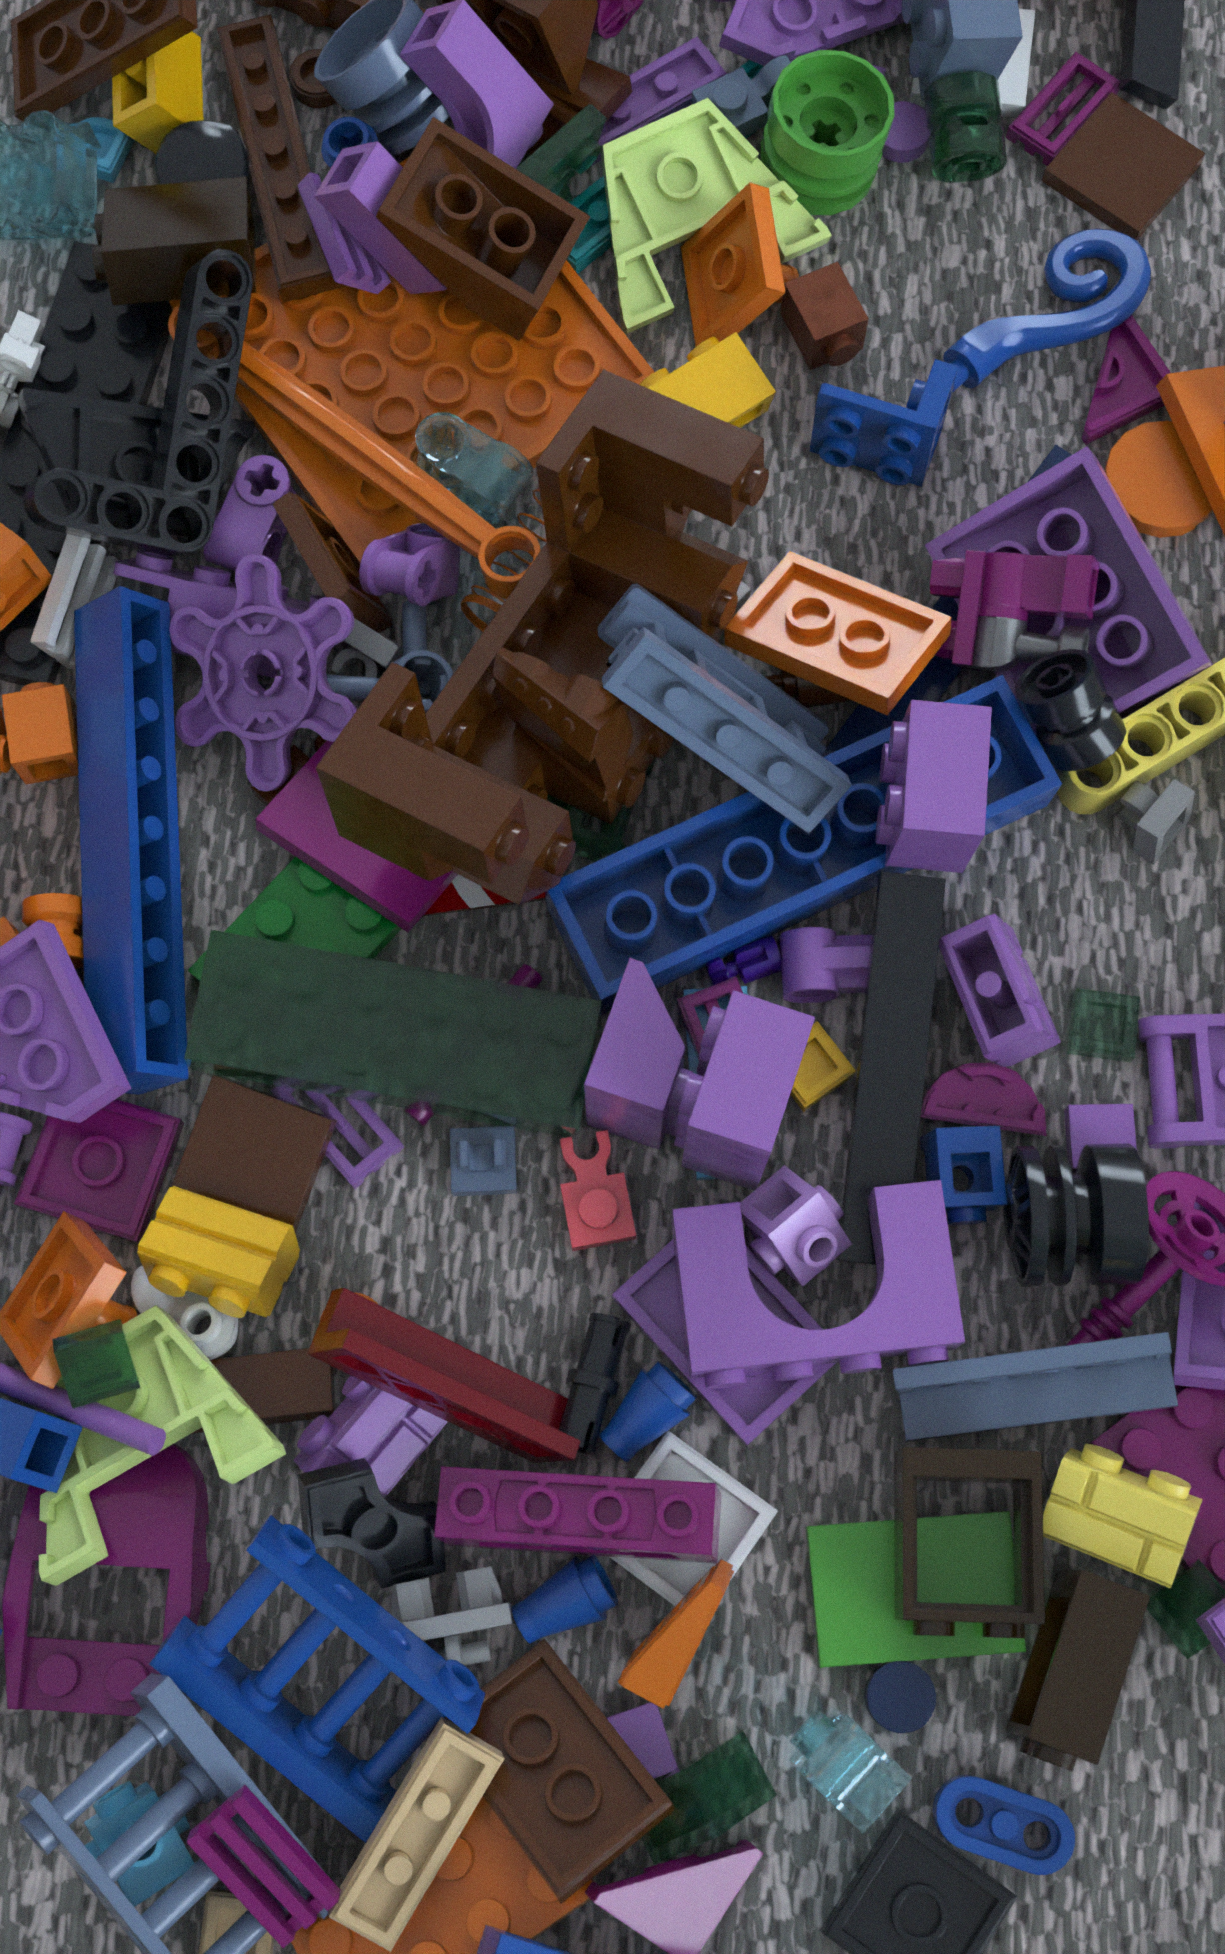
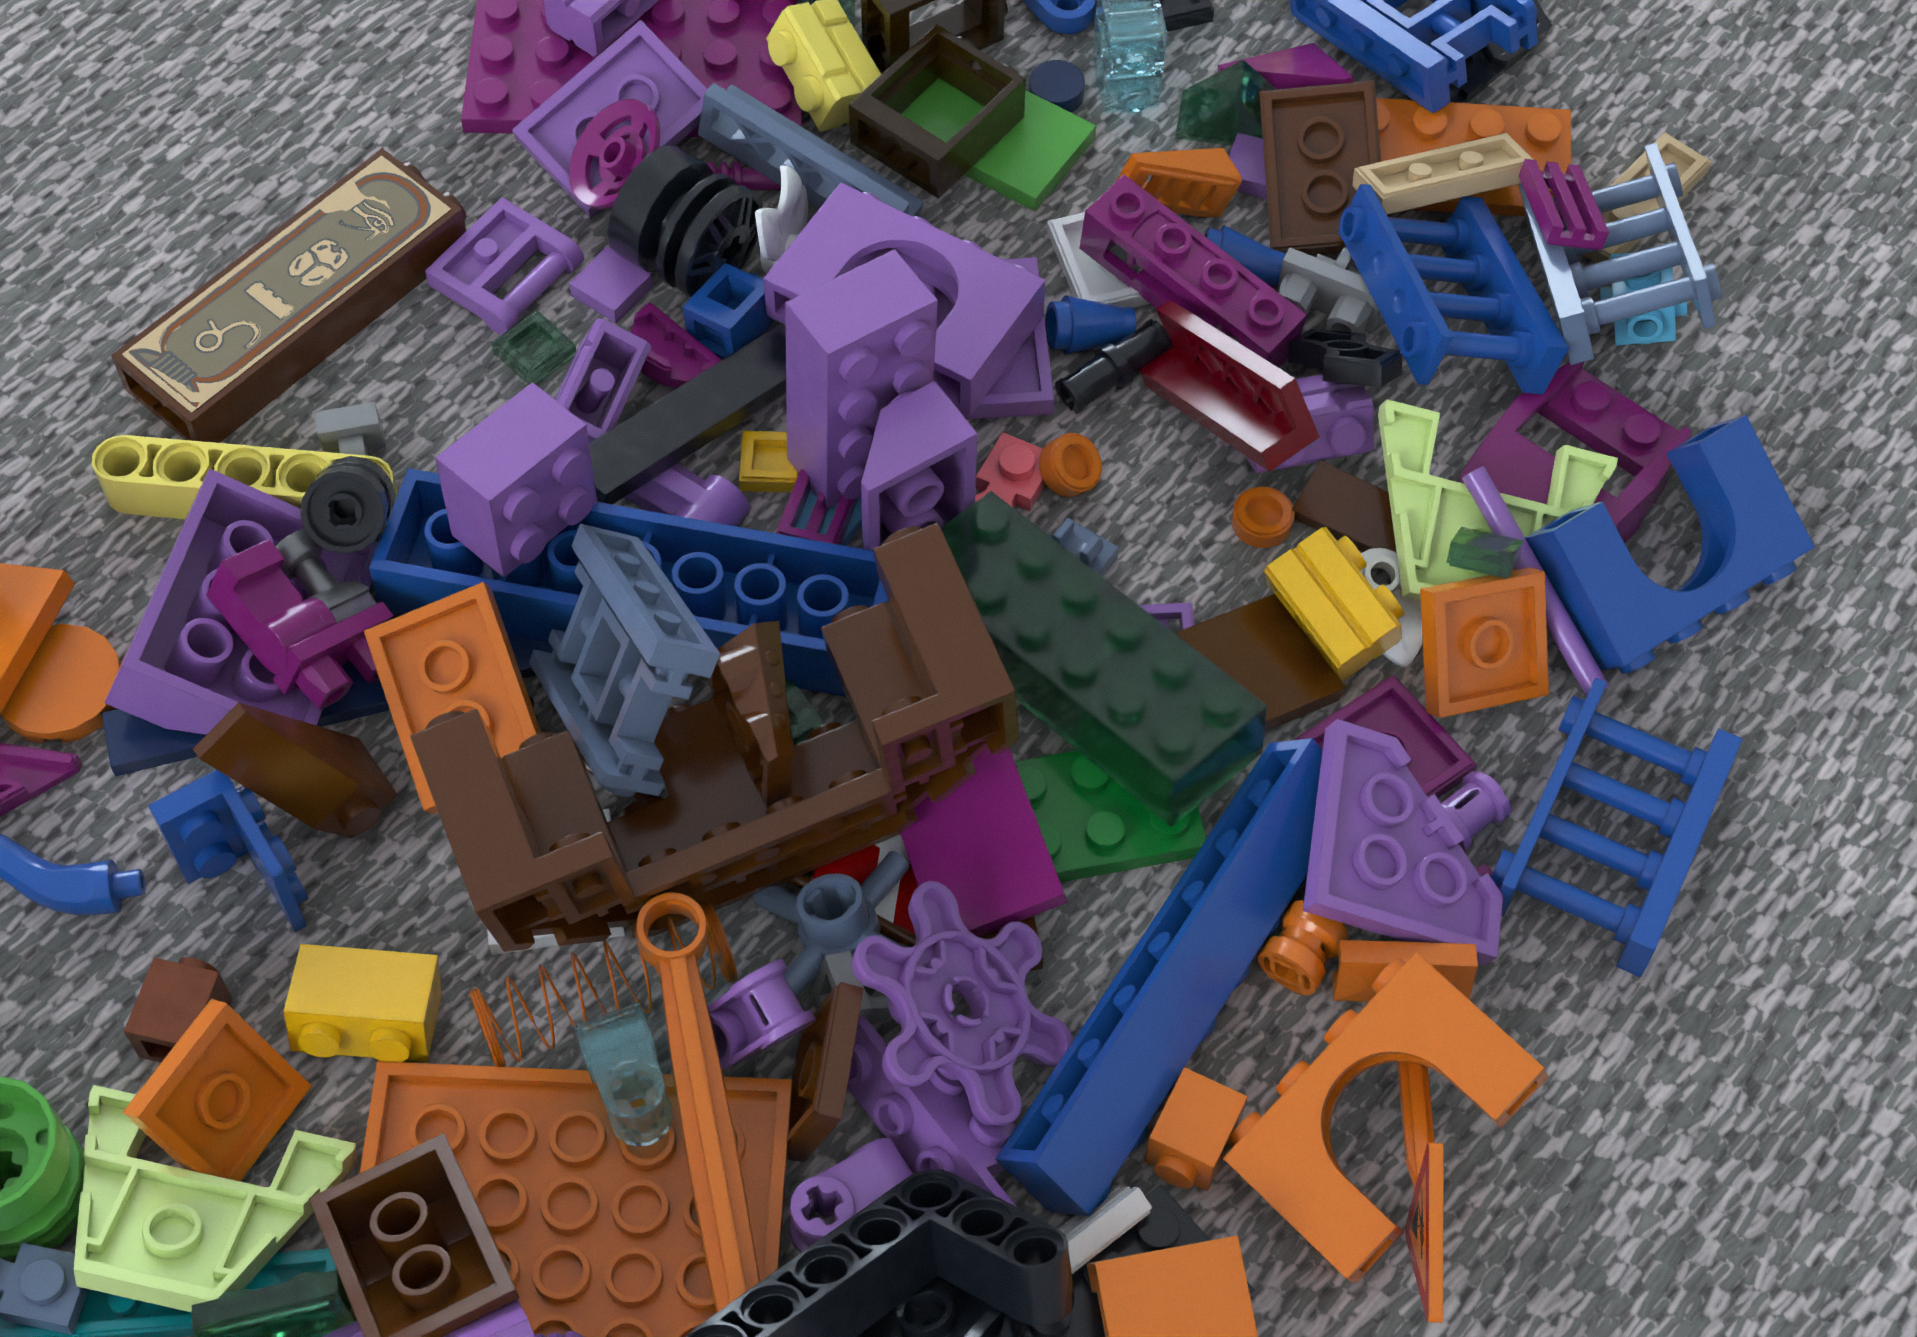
camera: 145 degrees left, 15 degrees down
none -> reddish brown slope [193,702,398,838]
none -> white plate [755,166,809,273]
none -> orange tile [1039,433,1102,497]

